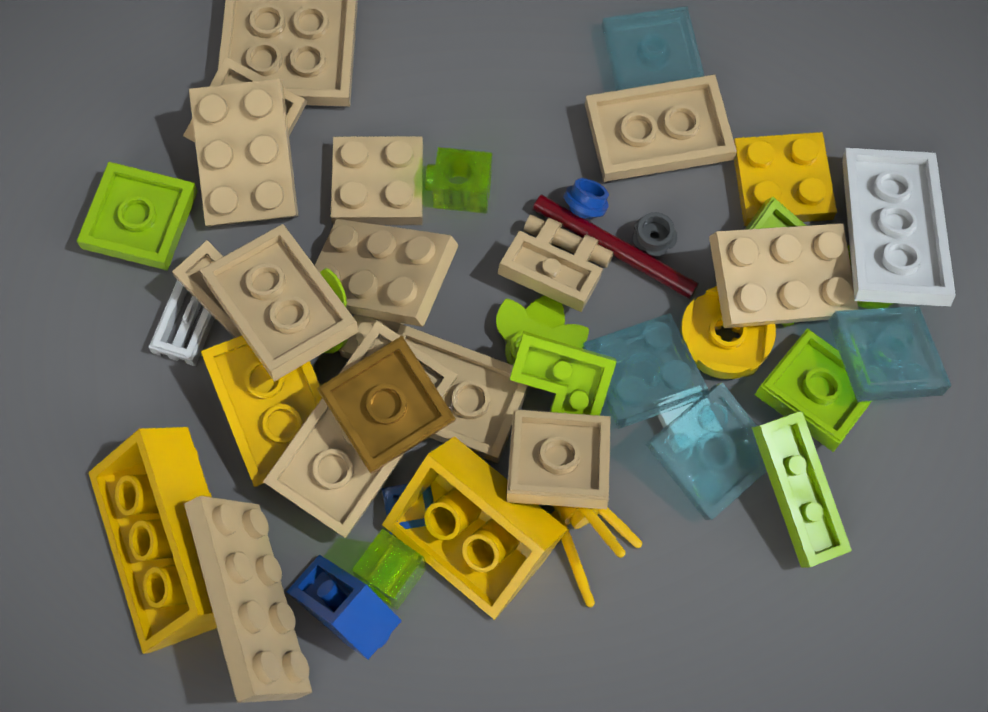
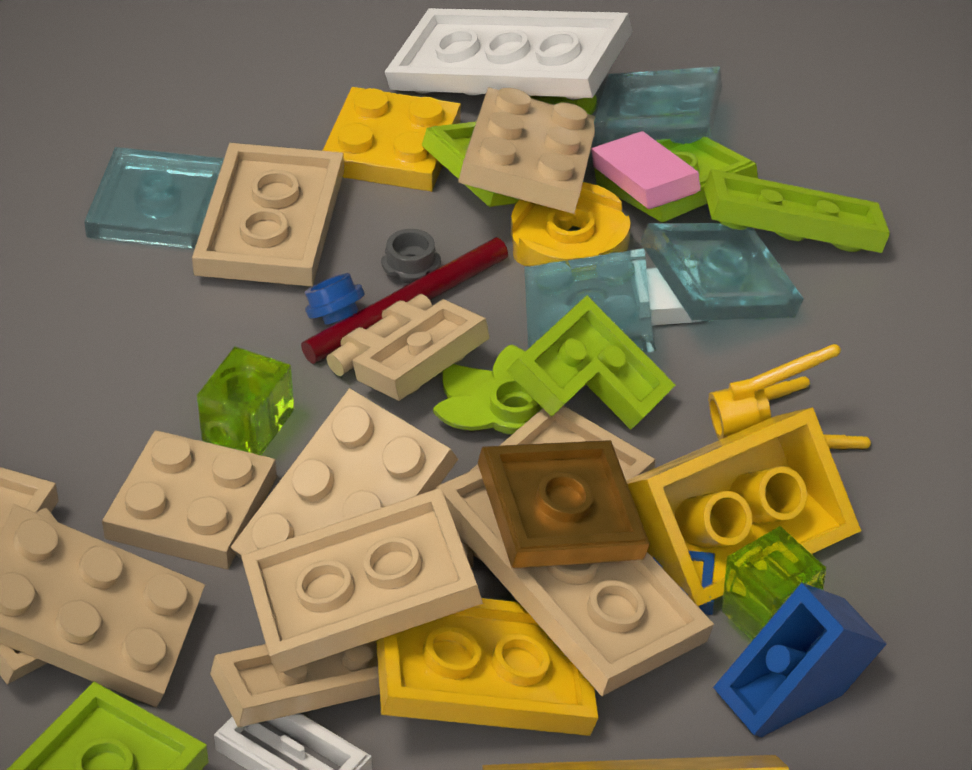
camera: 70 degrees left, 25 degrees down
tan plate [184,496,313,703] -> none
tan plate [506,410,611,509] -> none
none -> bright pink tile [591,131,701,210]

